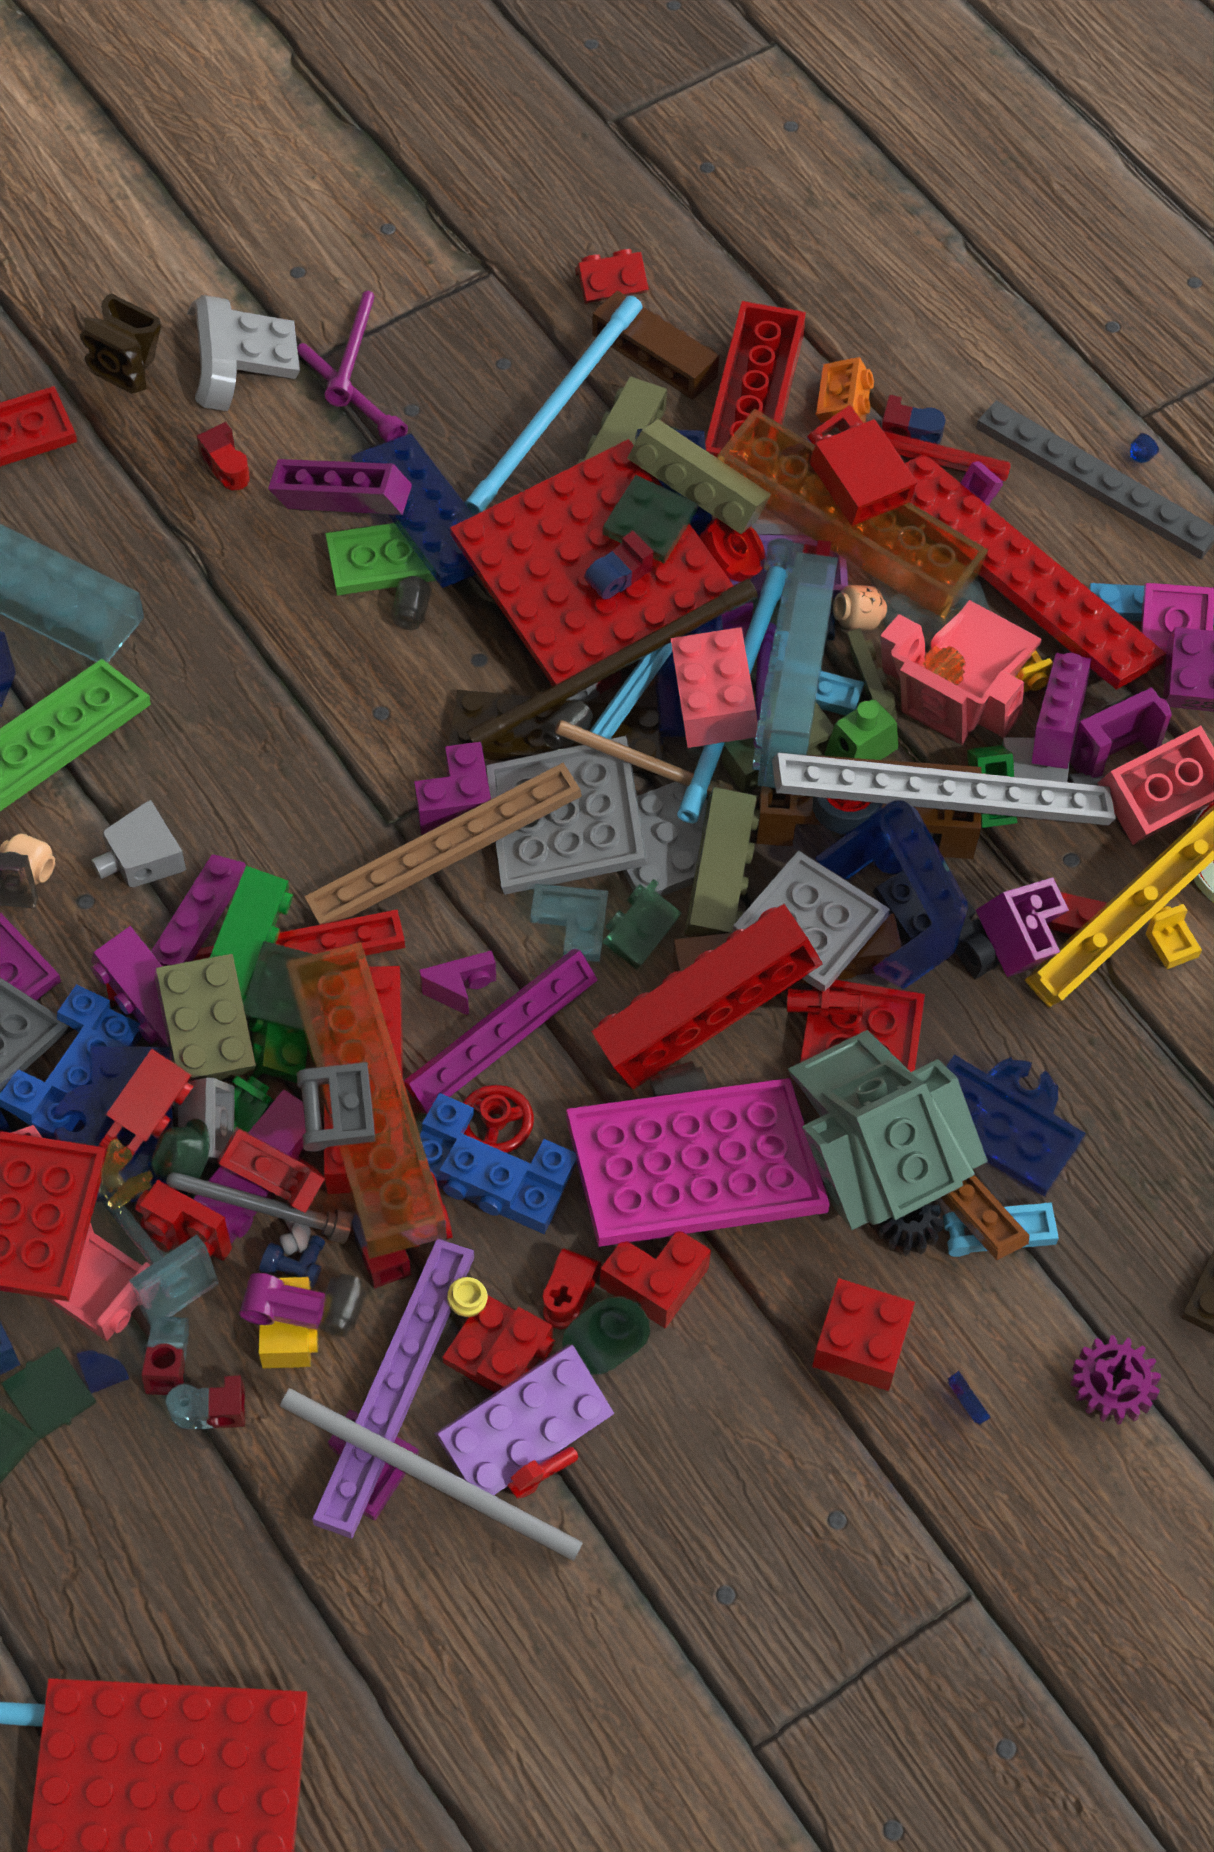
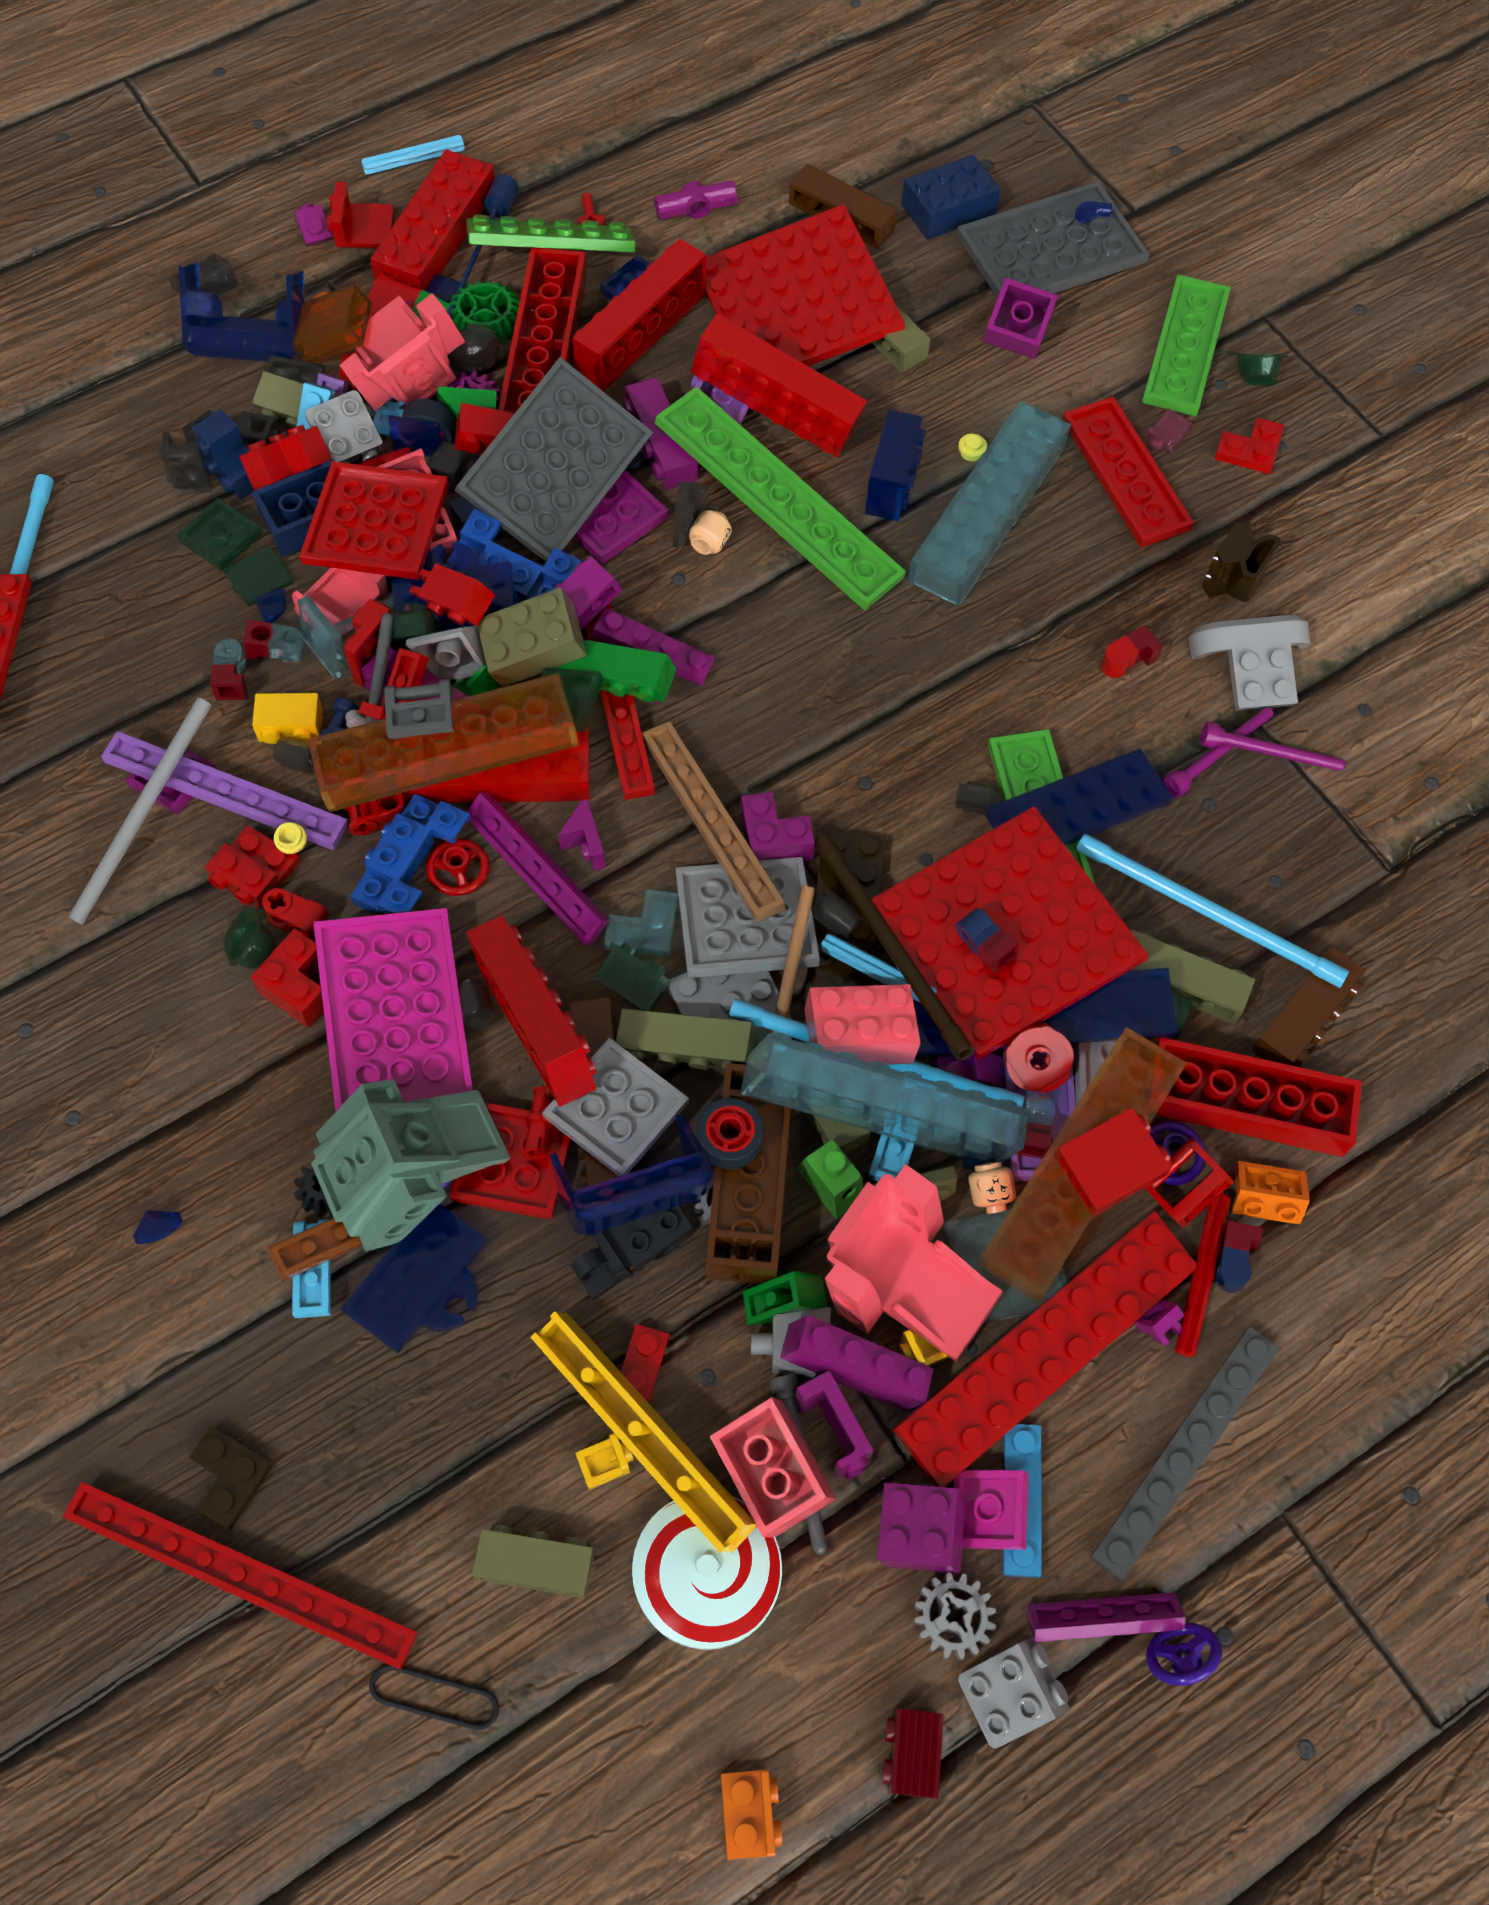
camera: 90 degrees right, 5 degrees up
light grey torso [91,800,186,887] -> none
clear yellow piece [101,1138,153,1210] -> none
magenta piece [239,1273,326,1330] -> none
magenta brick [268,459,412,515] -> none
medium lavender plate [434,1344,614,1495] -> none
red bar [507,1447,578,1498] -> none
red bracket [575,249,649,304] -> none
clear green plate [603,475,697,563] -> none
olive brick [627,419,772,534] -> none
light grey plate [772,753,1116,825] -> none
red brick [812,1278,915,1391] -> none
clear orange gear [923,645,966,685] -> none
magenta brick [976,877,1069,977] -> none
magenta gear [1071,1335,1161,1425] -> none
clear blue hinge [1130,433,1159,463] -> none

